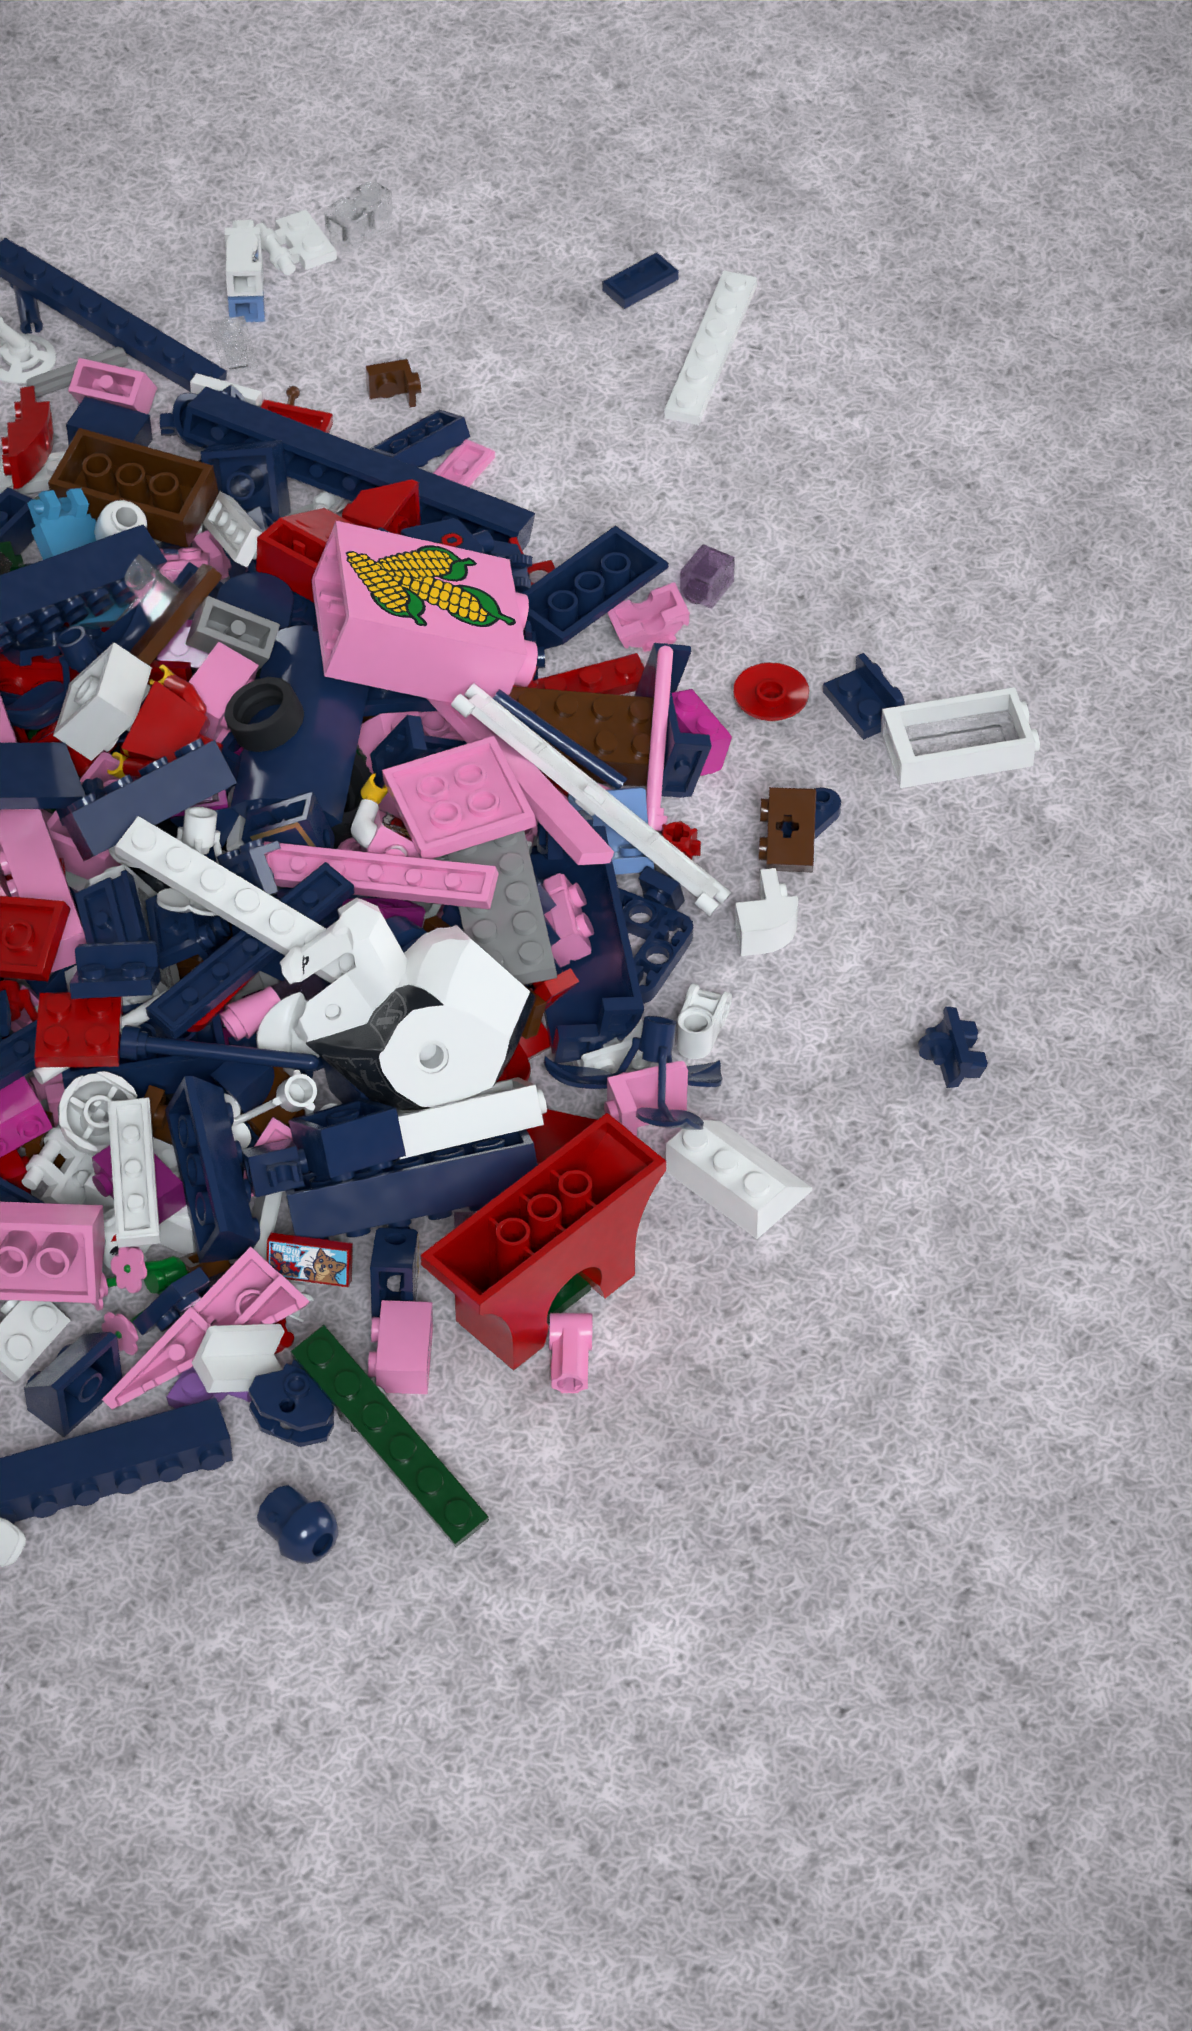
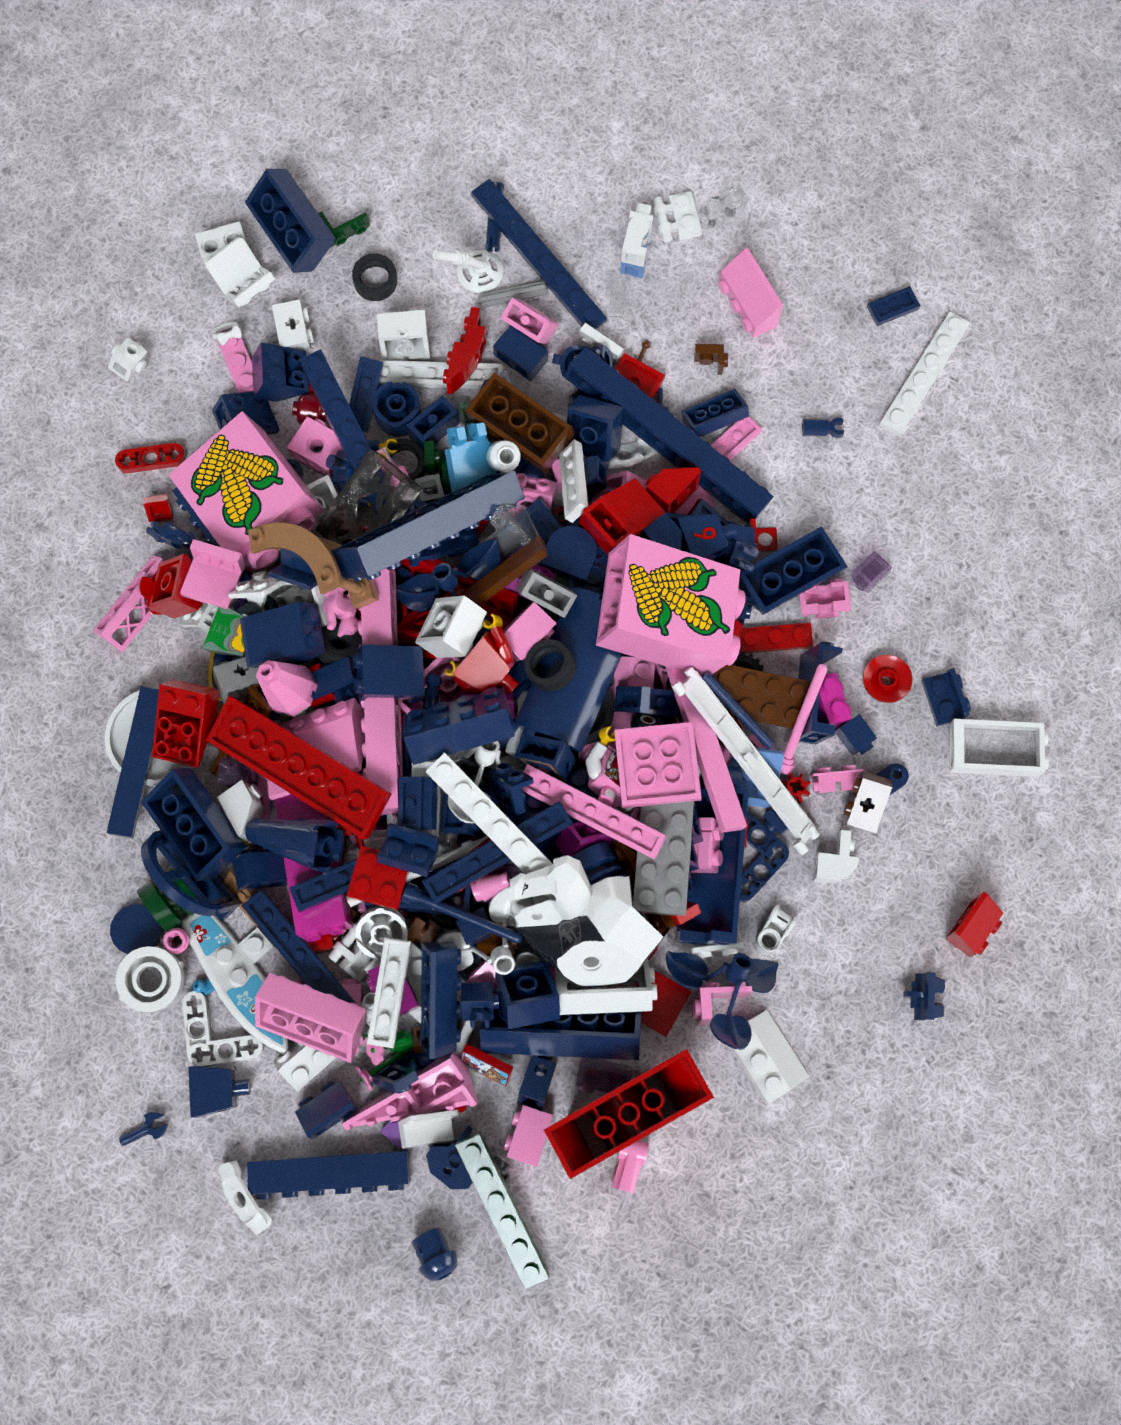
camera: 15 degrees right, 25 degrees up
none -> bright pink slope [718,248,783,338]
none -> dark blue bar [802,418,844,438]
none -> bright pink hinge [810,765,864,794]
none -> dark blue brick [835,714,877,755]
none -> red slope [945,891,1004,958]

